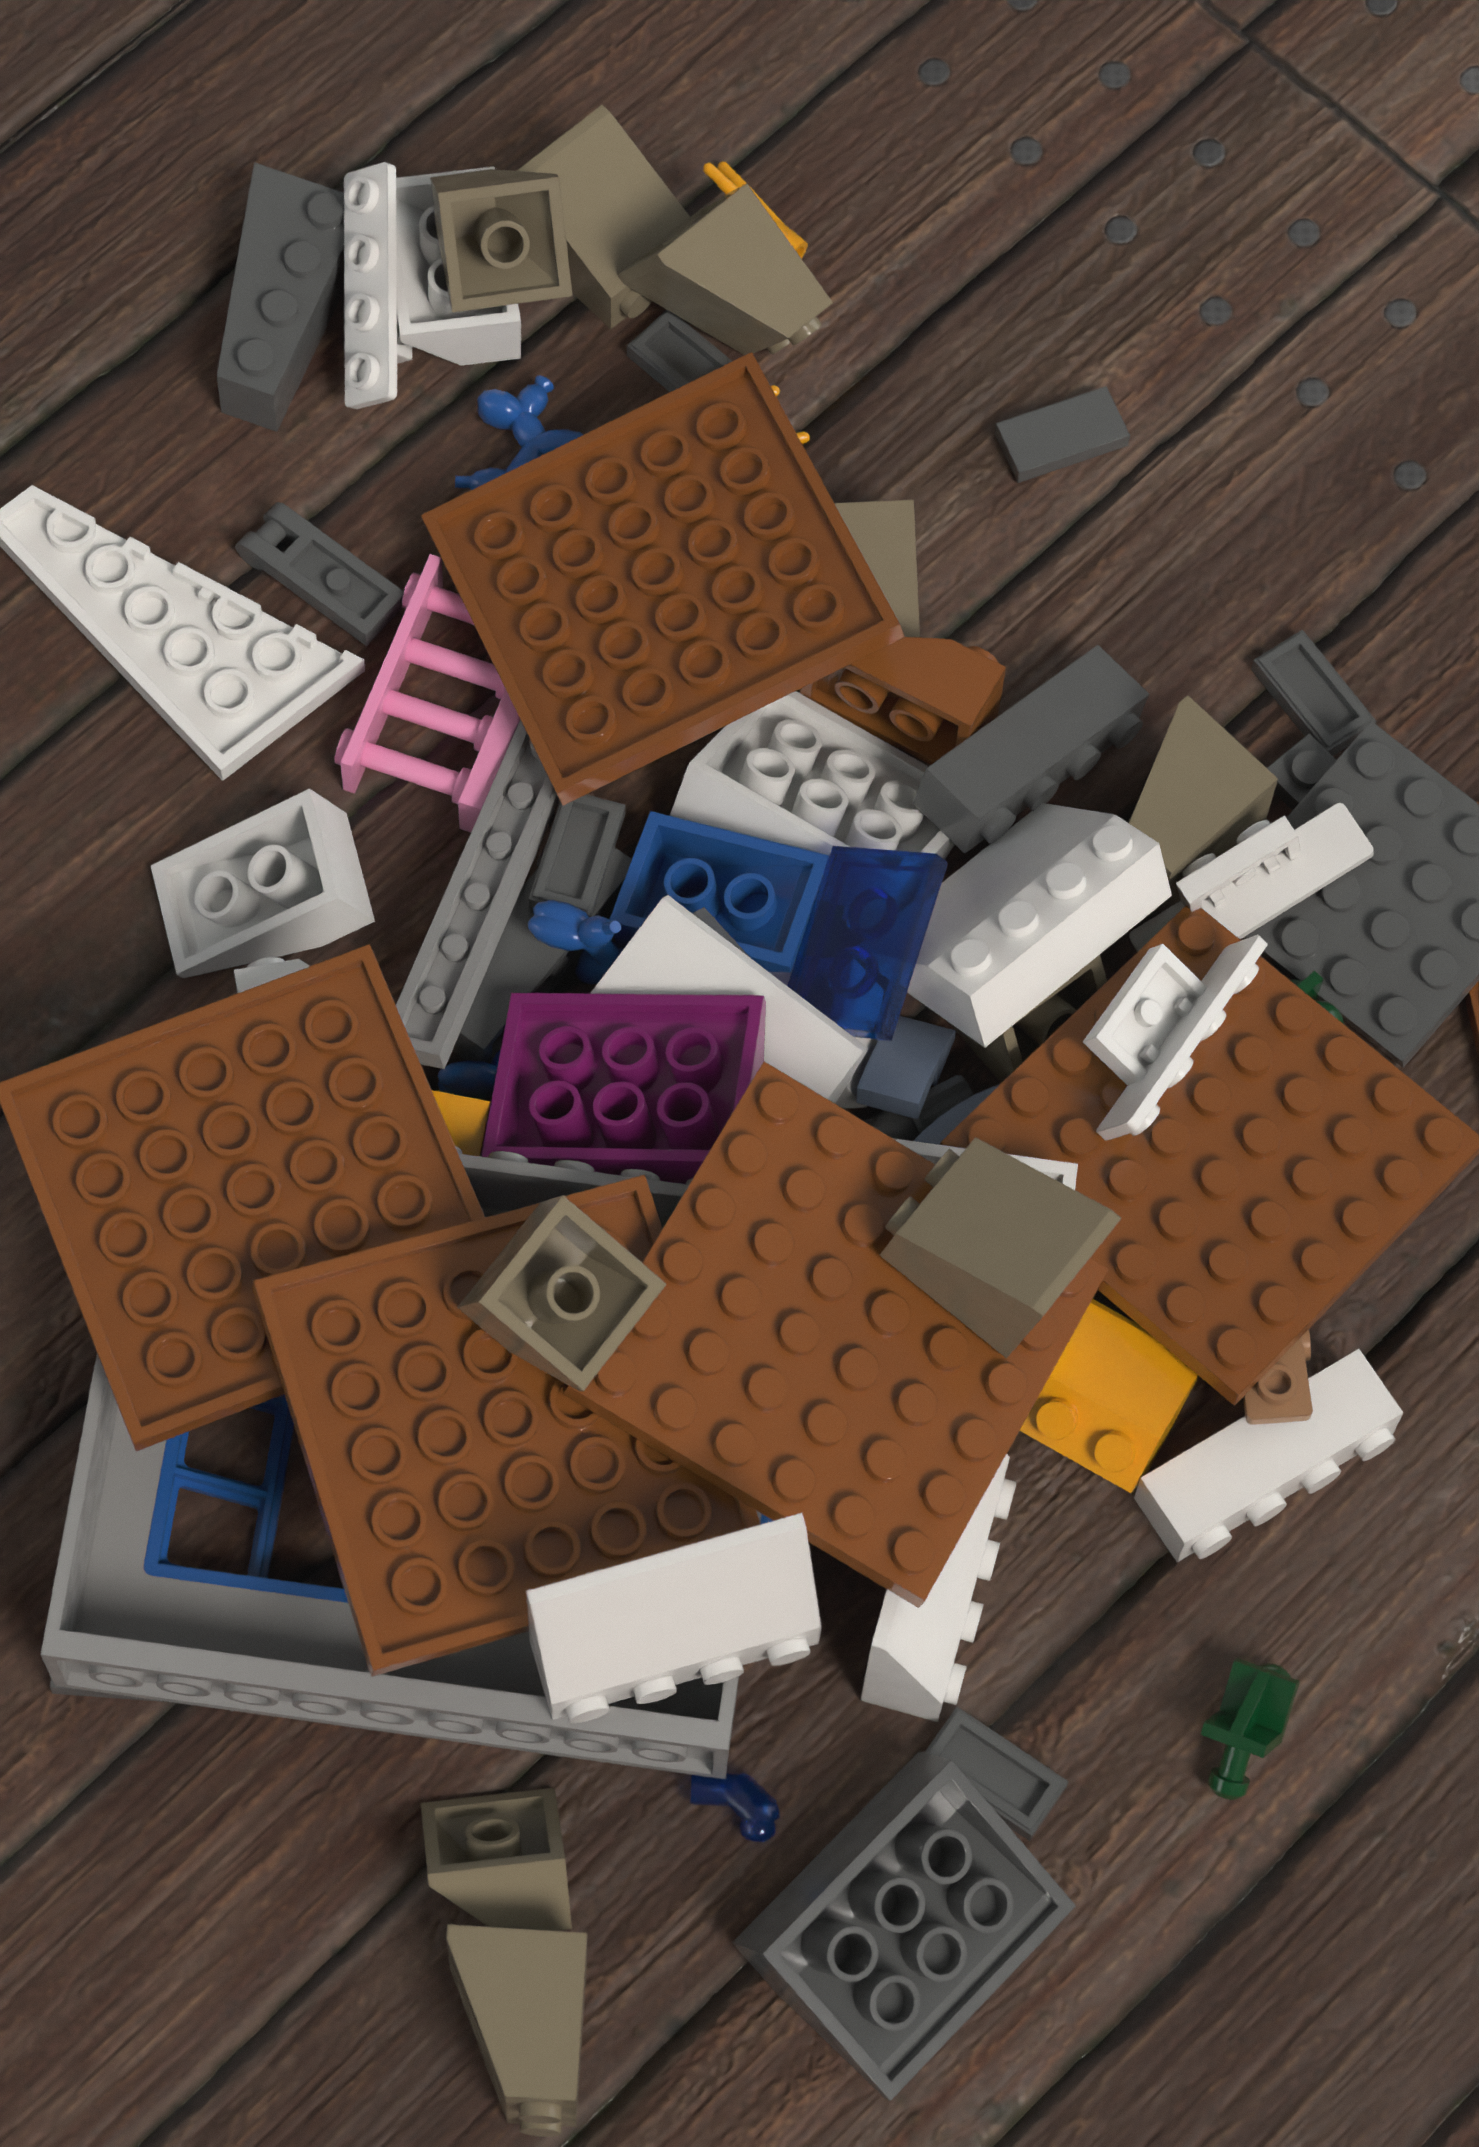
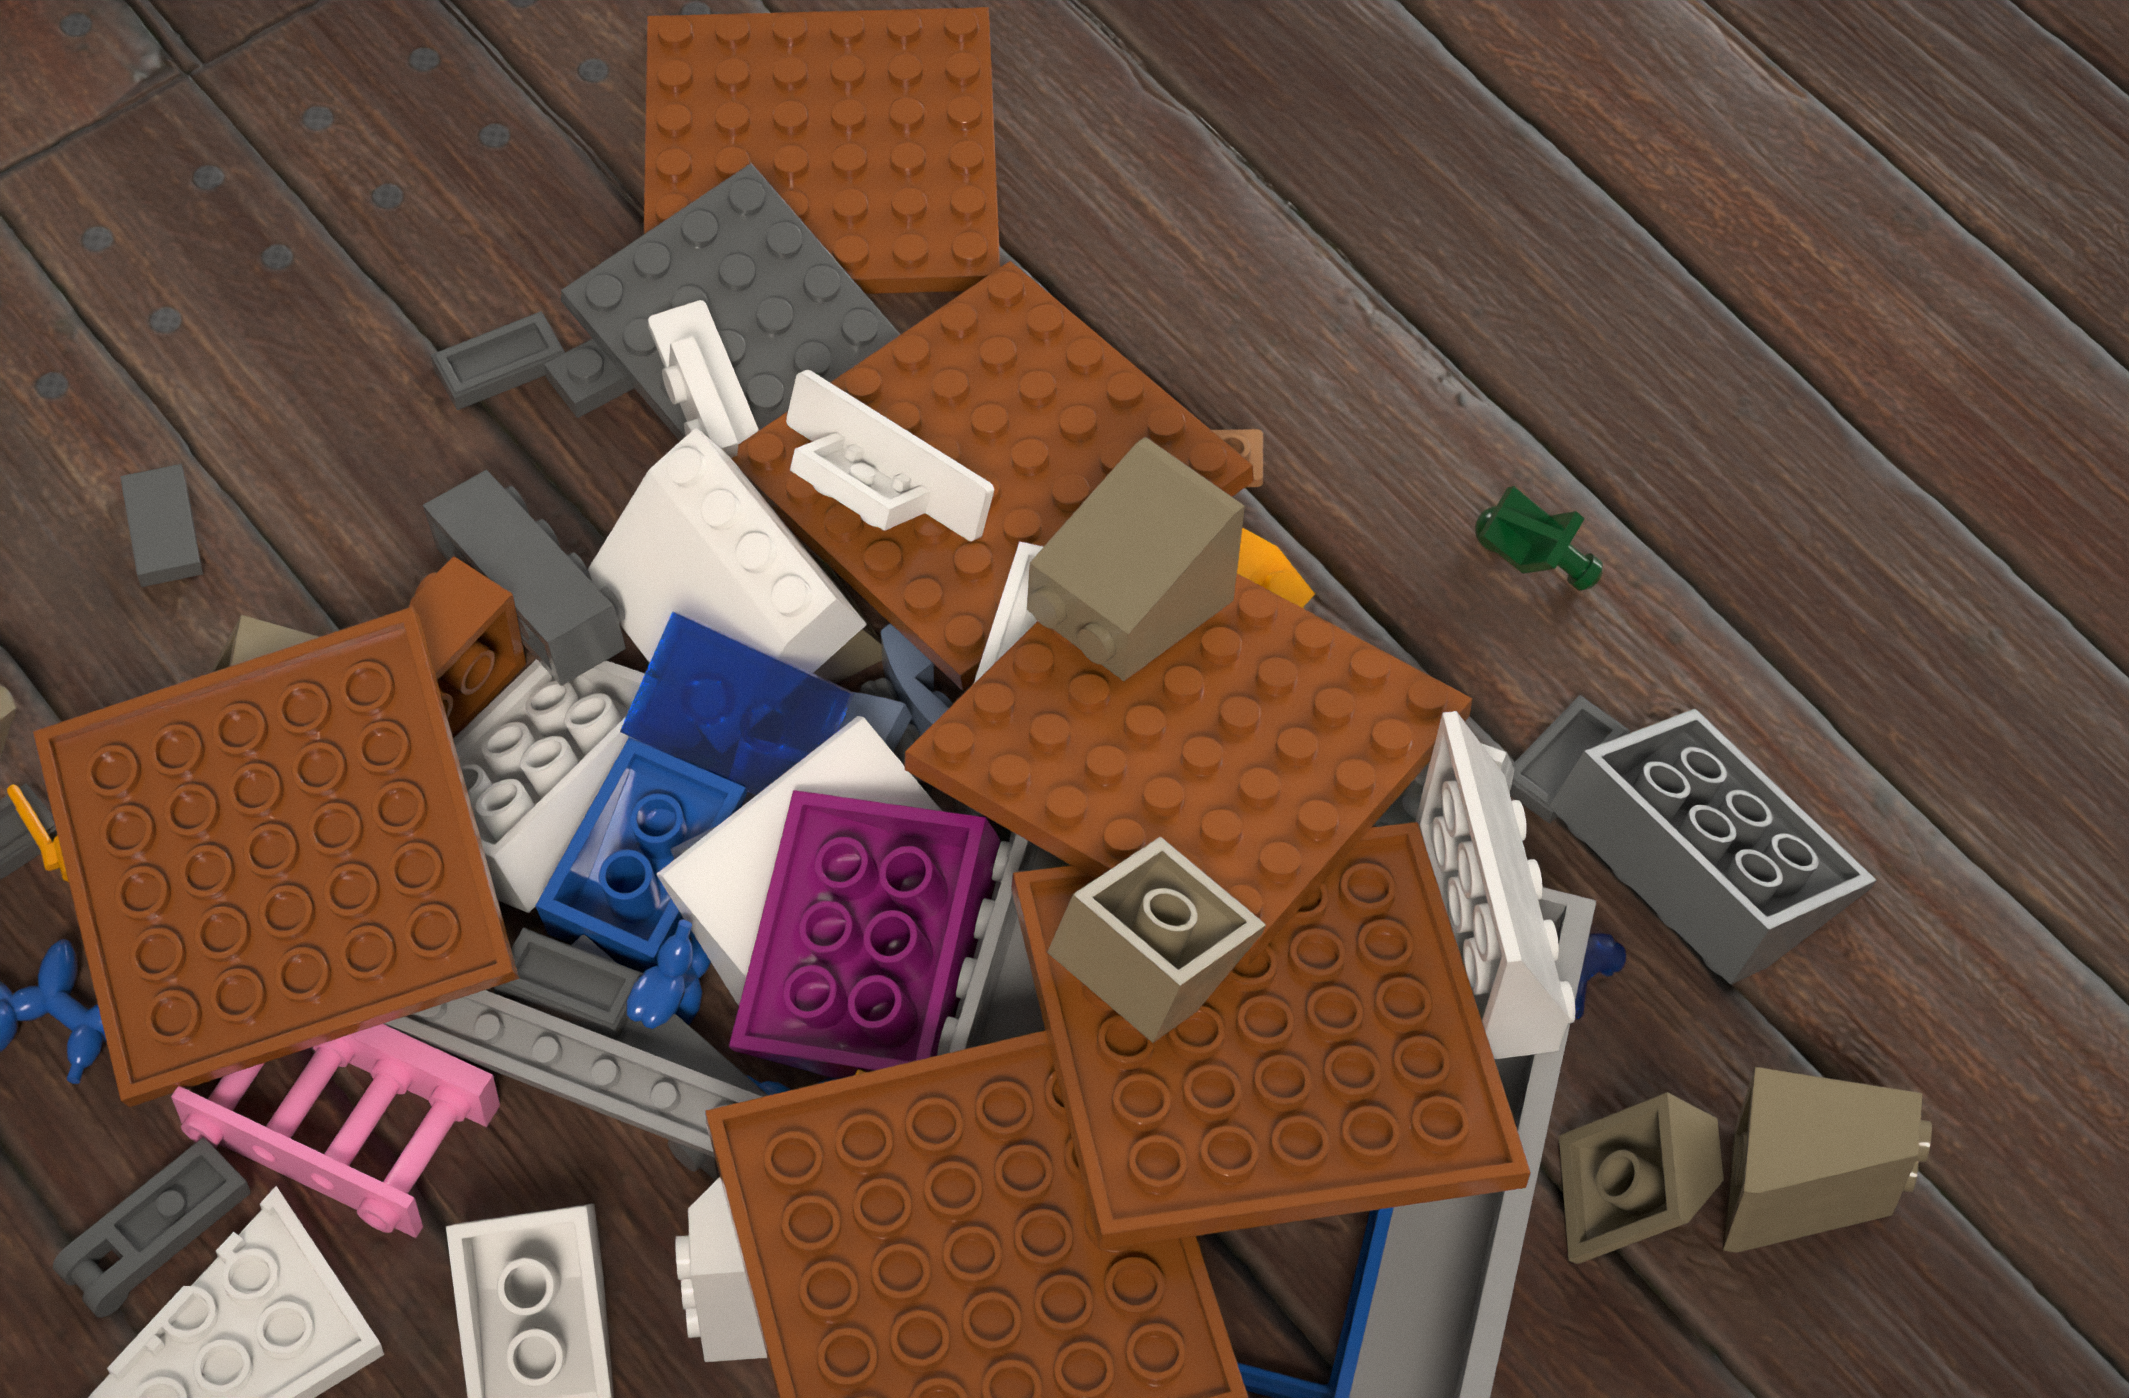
camera: 80 degrees left, 10 degrees down
dark tan slope [1129,695,1278,919] -> none
white brick [1134,1349,1403,1562] -> none

